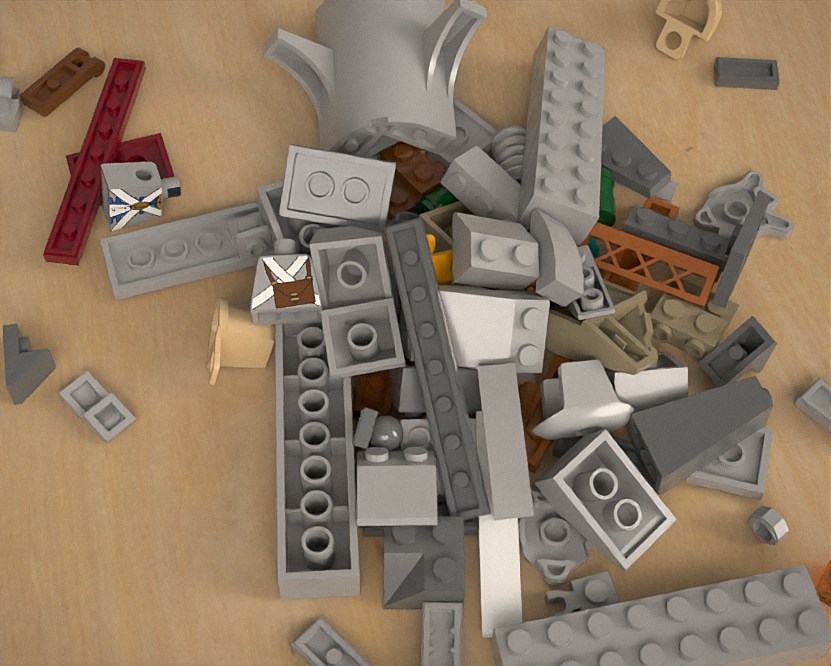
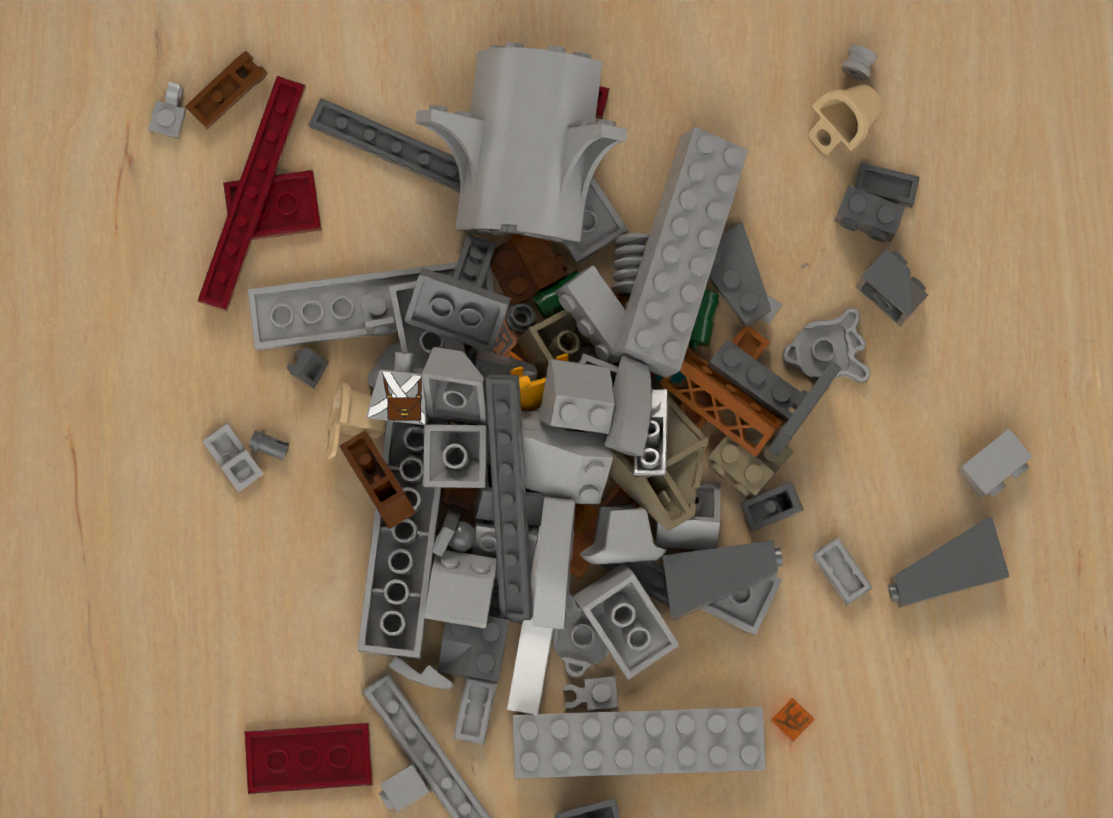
camera: 10 degrees right, 25 degrees up
dark grey slope [3,323,56,405] -> none
light grey torso [101,162,181,232] -> none
light grey tile [748,505,789,546] -> none
none -> dark grey pin [249,430,290,461]
none -> dark grey tile [287,347,329,389]
none -> dark grey tile [308,98,460,193]
none -> reddish brown slope [339,430,416,529]
none -> light grey slope [389,656,454,690]
none -> dark grey brick [834,185,905,242]
none -> dark grey slope [856,248,928,327]

